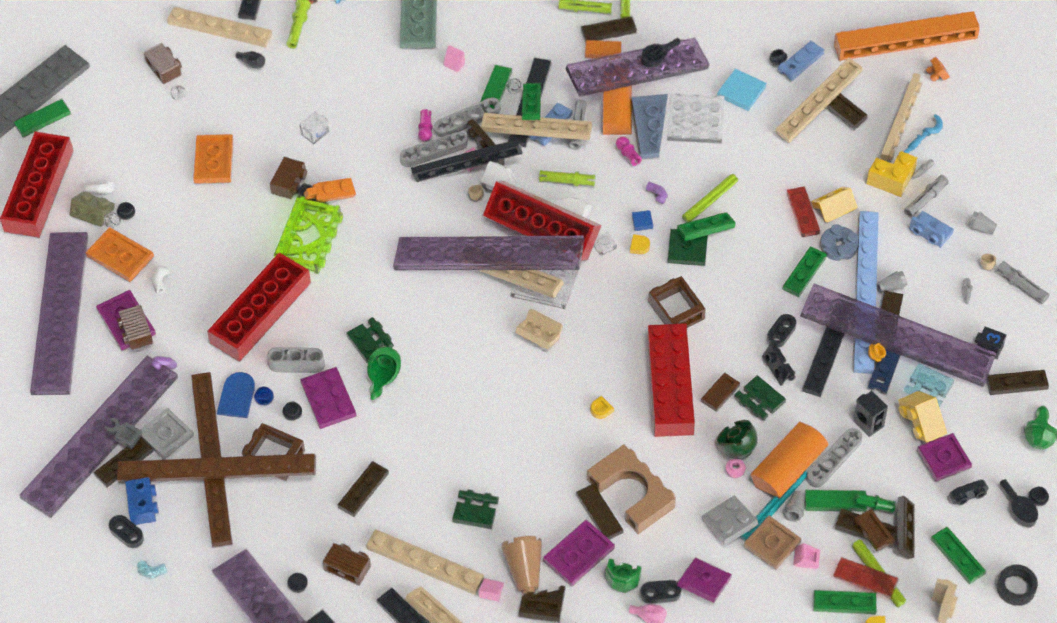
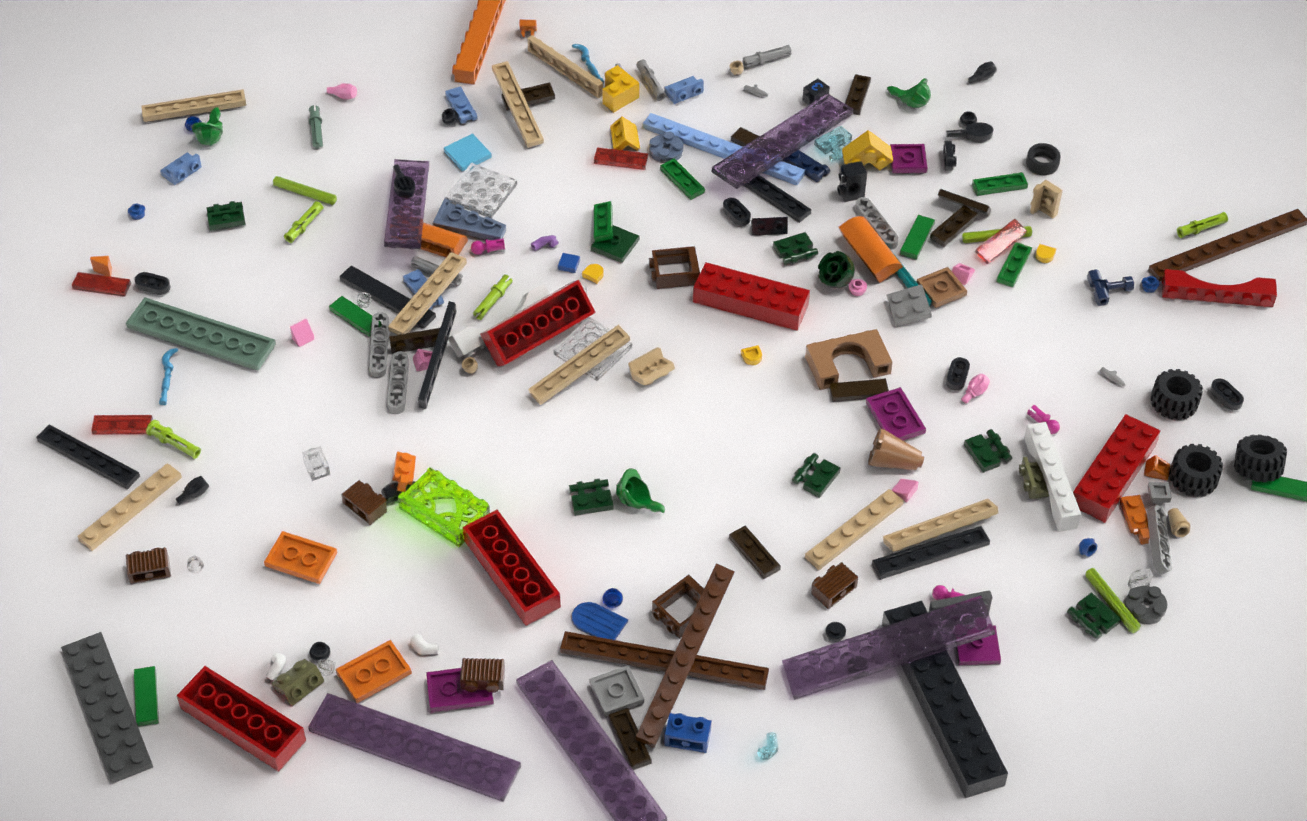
camera: 70 degrees left, 5 degrees down
dark grey plate [105,418,143,449] -> none
black plate [108,515,144,548] -> none
medium lavender arm [151,356,177,370] -> none
light grey beam [267,347,325,373] -> none
black plate [283,401,302,421] -> none
magenta plate [300,367,357,429] -> none
clear purple plate [393,236,584,270] -> none
dark pink pin [418,109,433,141] -> none
dark brown wing [519,586,566,622] -> none
green tile [522,83,541,120] -> none
dark brown tile [581,16,637,43] -> none
orange tile [585,40,622,59] -> none
green hair [605,558,642,593] -> none
magenta plate [677,557,732,603] -> none
lime axle [682,174,738,223] -> none
reddish brown tile [701,372,740,412] -> none
light grey cone [784,491,805,521] -> none
reddish brown tile [854,509,894,552] -> none
green axle [855,493,896,514] -> none
light orange plate [868,343,886,362] -> none
light grey cone [877,271,907,293] -> none
light grey cone [968,211,998,234] -> none

